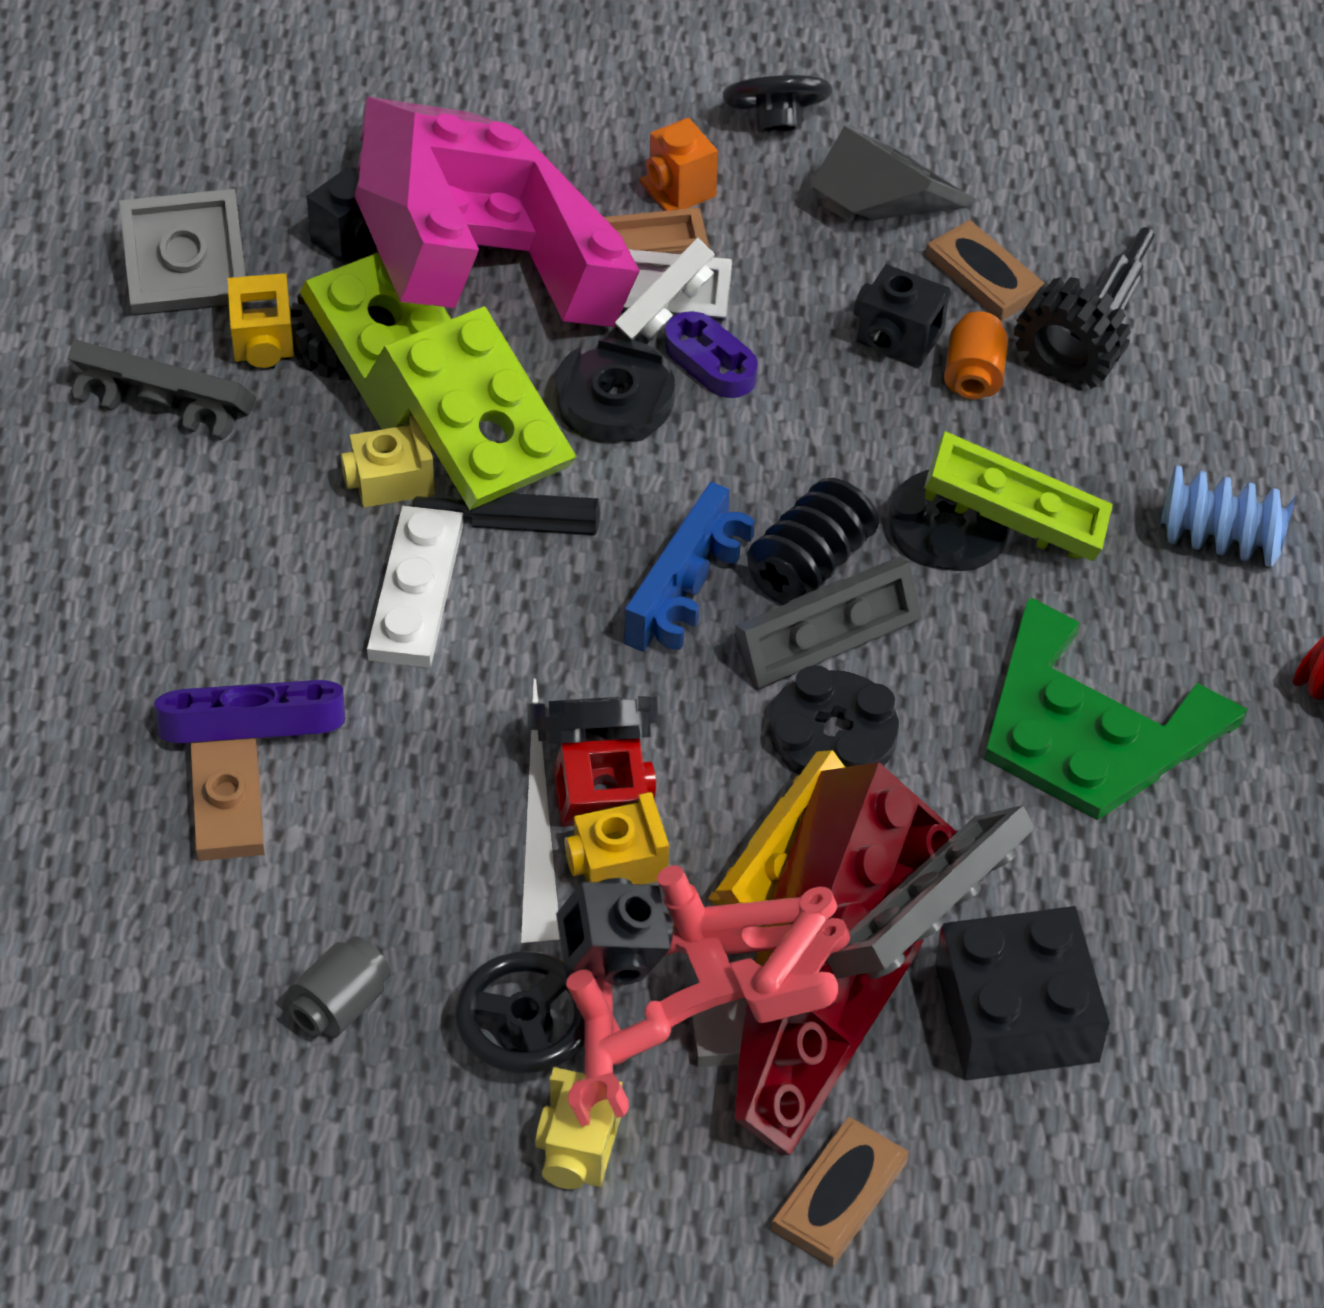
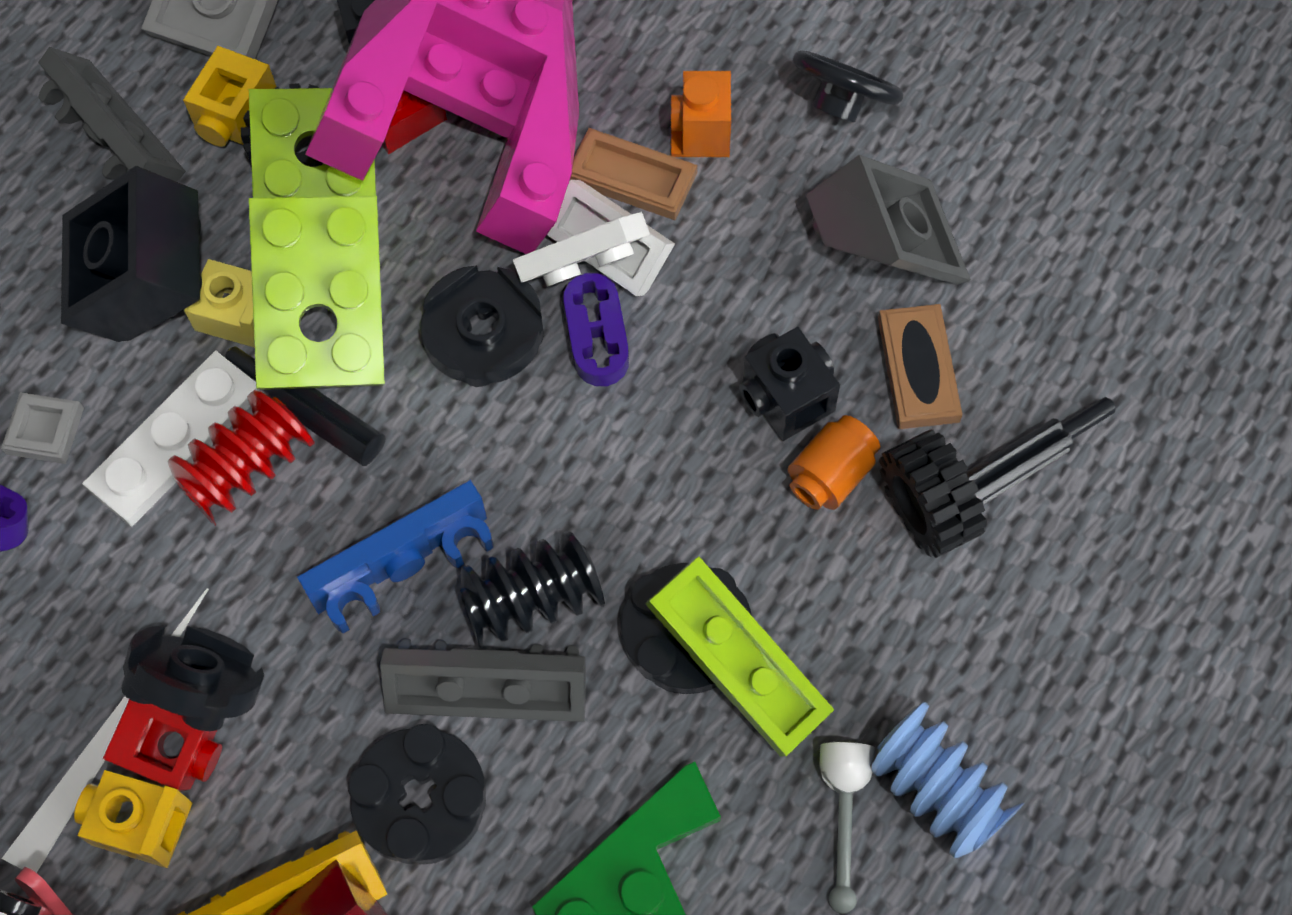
camera: 35 degrees right, 15 degrees up
none -> light grey tile [1,392,84,464]
none -> black brick [61,166,202,342]
none -> red piece [167,390,315,526]
none -> hinge [819,742,875,914]

